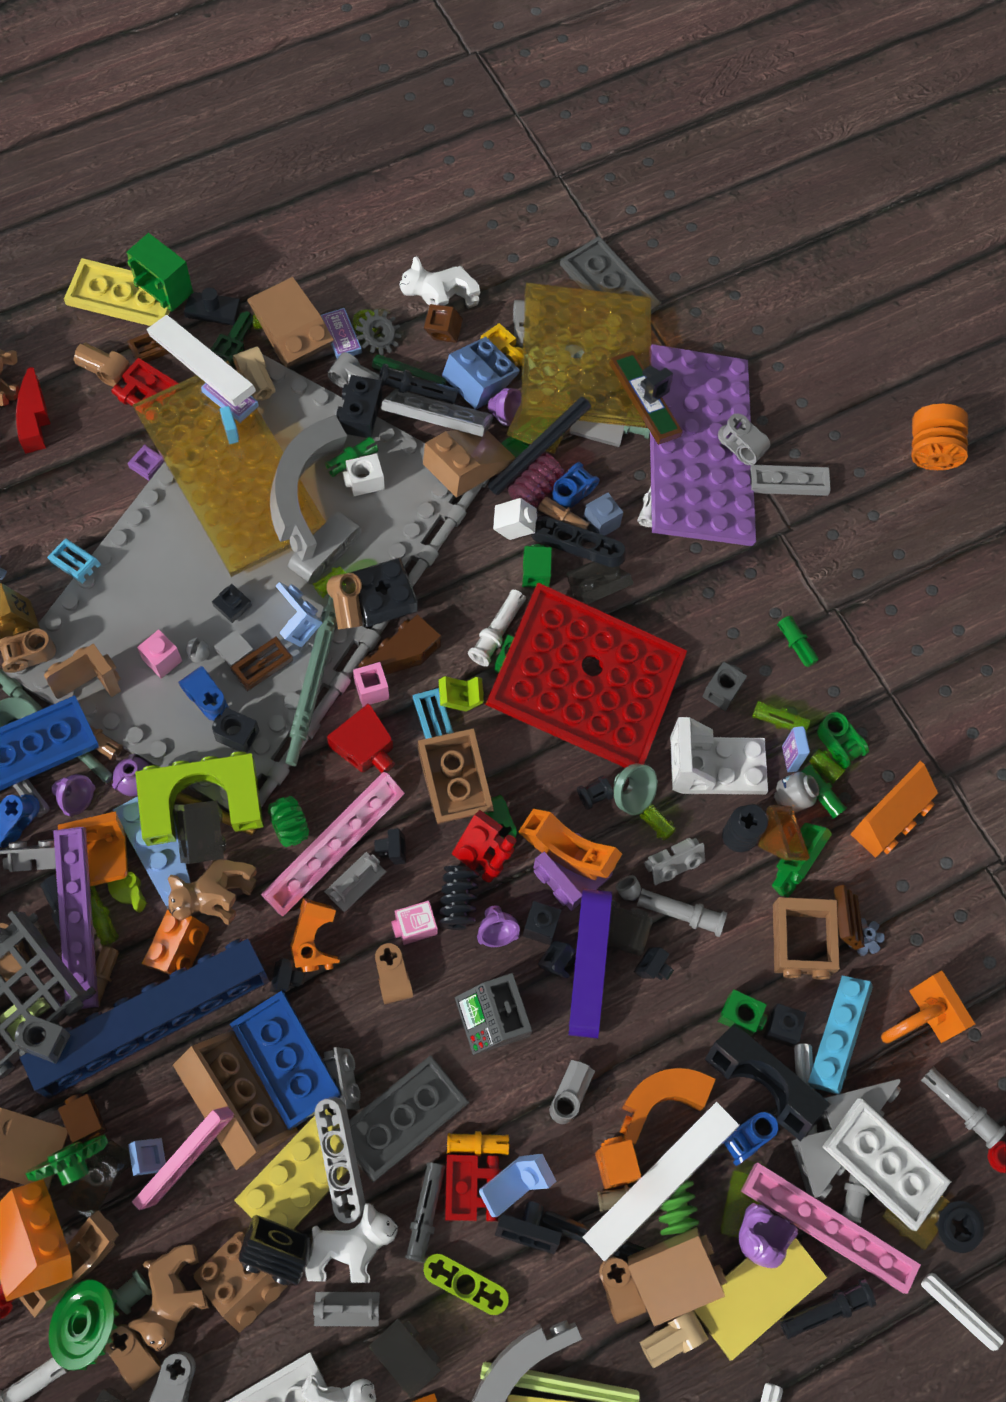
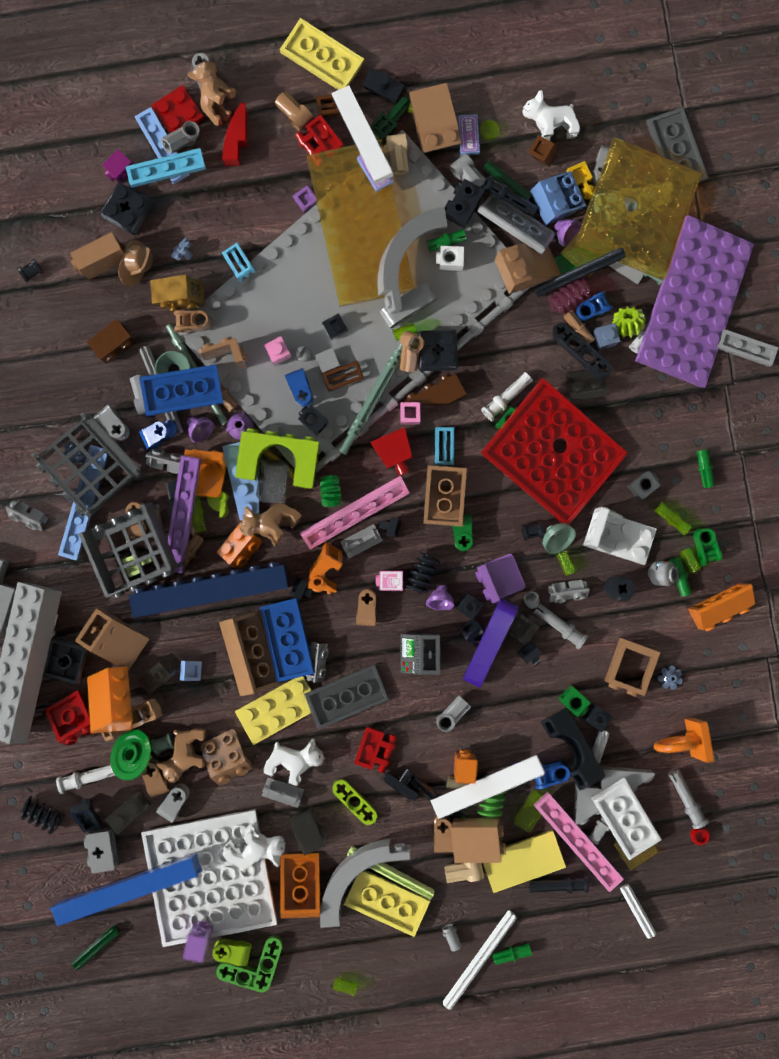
camera: 25 degrees right, 20 degrees up
dark grey brick [14,1014,70,1064] -> none
green gear [25,1135,108,1186] -> none
reddish brown brick [58,1093,107,1143] -> none
green container [126,232,193,312] -> none
bright pink tile [132,1106,234,1210] -> none
medium azure tile [219,406,239,444] -> none
black brick [238,1215,311,1285] -> none
light blue bracket [276,582,323,647] -> none
light grey beam [315,1097,365,1223] -> none
dark grey gear [356,309,401,355] -> none
dark grey pin [405,1162,446,1263] -> none
lime bracket [439,676,484,711] -> none
light orange pin [447,1131,509,1157] -> none
red plate [452,810,516,883] -> none
light blue bracket [479,1154,557,1217] -> none
white brick [493,498,537,540] -> none
orange arch [518,809,622,880] -> none
green brick [522,544,552,588] -> none
tile [609,351,683,445] -> none
orange arch [619,1068,716,1146] -> none
black tile [640,365,673,404] -> none
light grey piece [718,413,770,465] -> none
medium lavender hair [739,1203,798,1268] -> none
clear orange slope [758,805,810,860] -> none
green hinge [772,823,832,898] -> none
tile [782,726,810,772] -> none
medium azure plate [808,976,873,1095] -> none
reddish brown tile [834,884,865,950] -> none
black gear [935,1201,984,1253] -> none
none -> lime gear [612,306,646,338]

